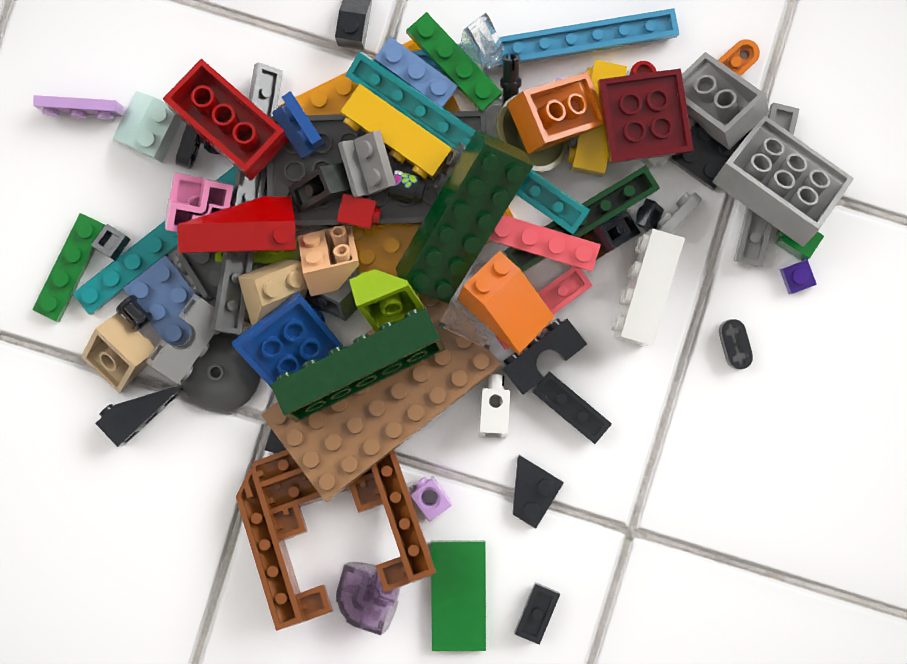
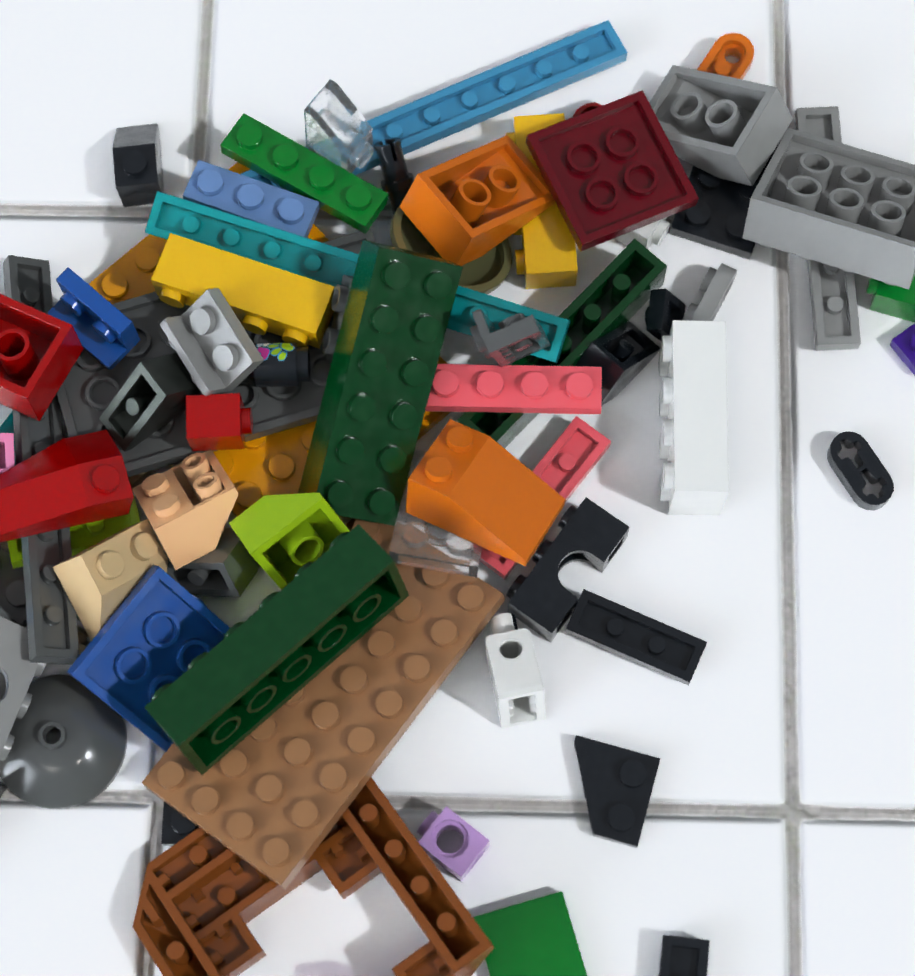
camera: 15 degrees left, 15 degrees down
none -> dark grey bracket [470,309,551,367]

